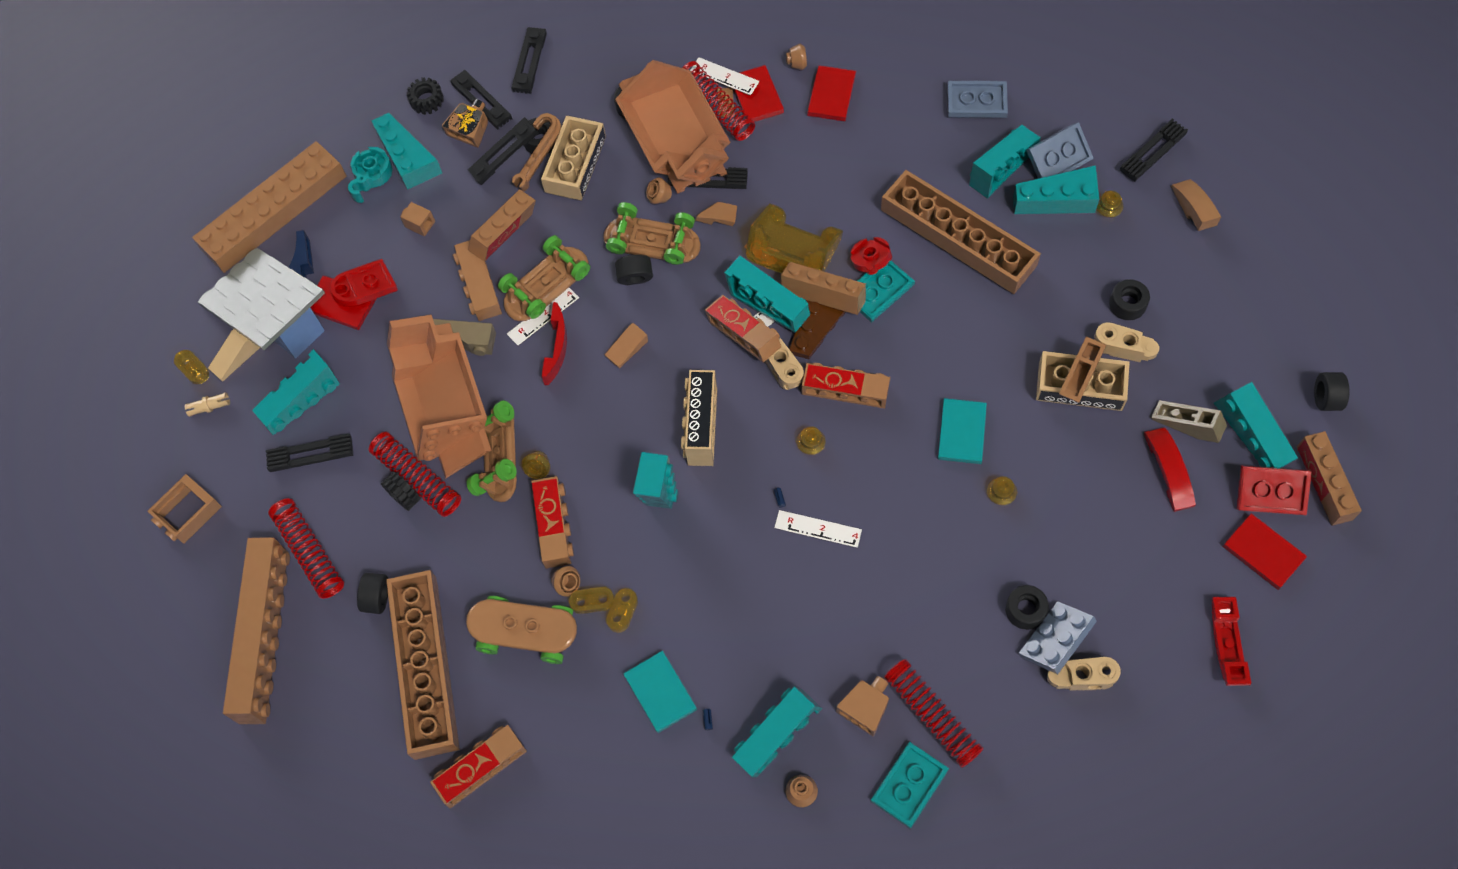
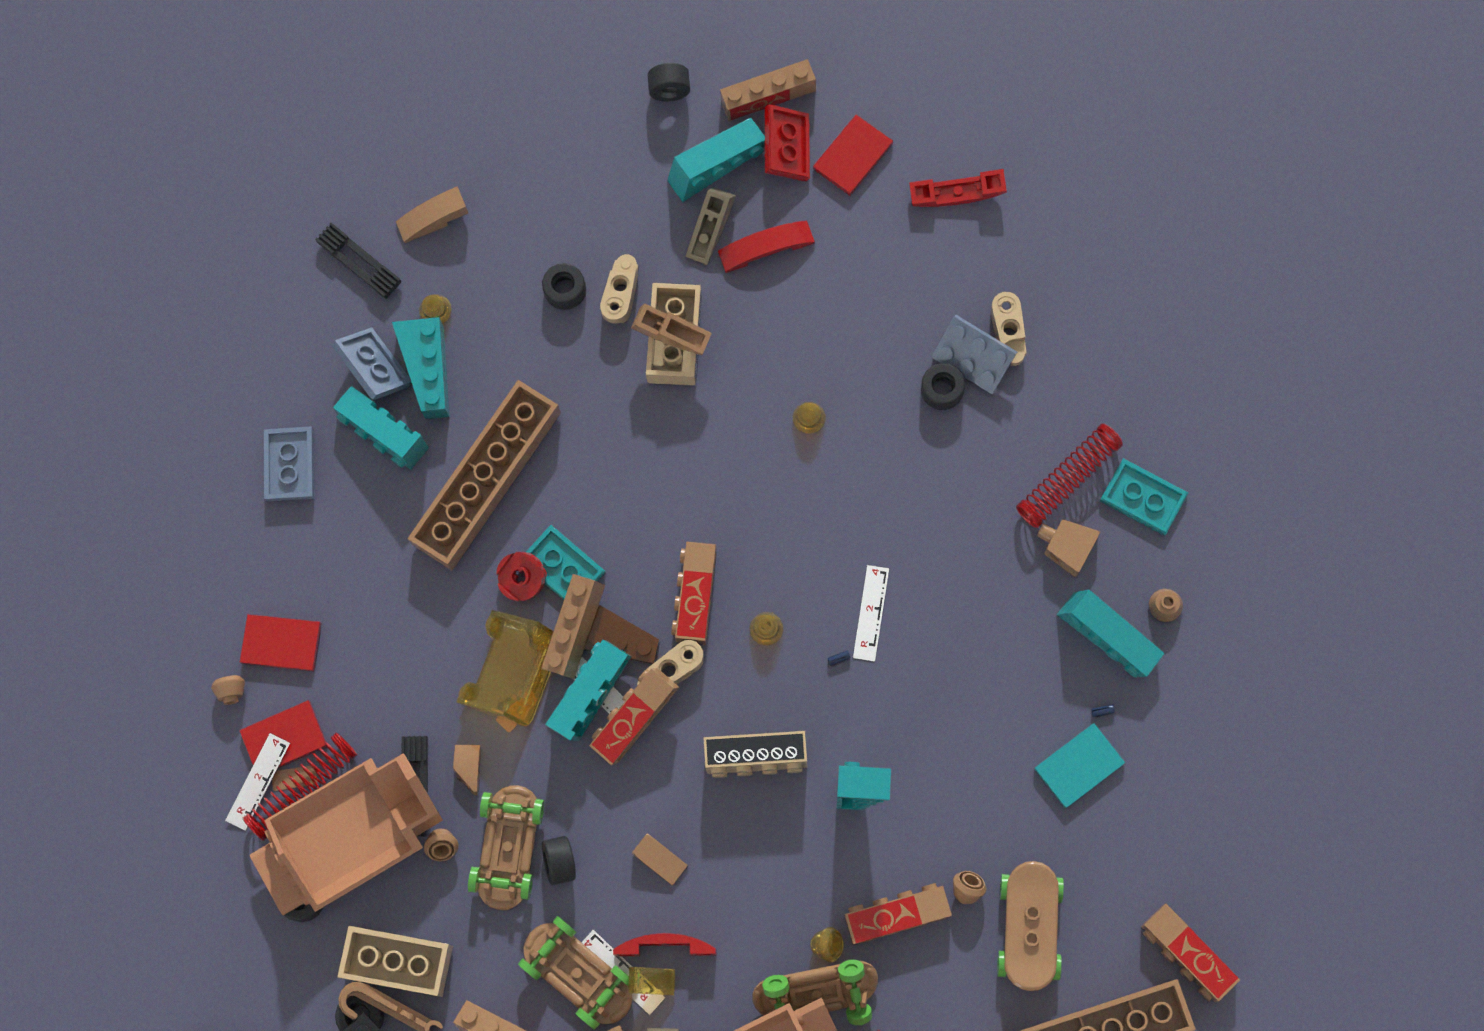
camera: 95 degrees left, 10 degrees up
clear yellow plate [569,587,614,614] -> none
clear yellow plate [606,588,638,633] -> none
teal tile [938,398,987,464] -> none
none -> clear yellow tile [628,967,675,995]

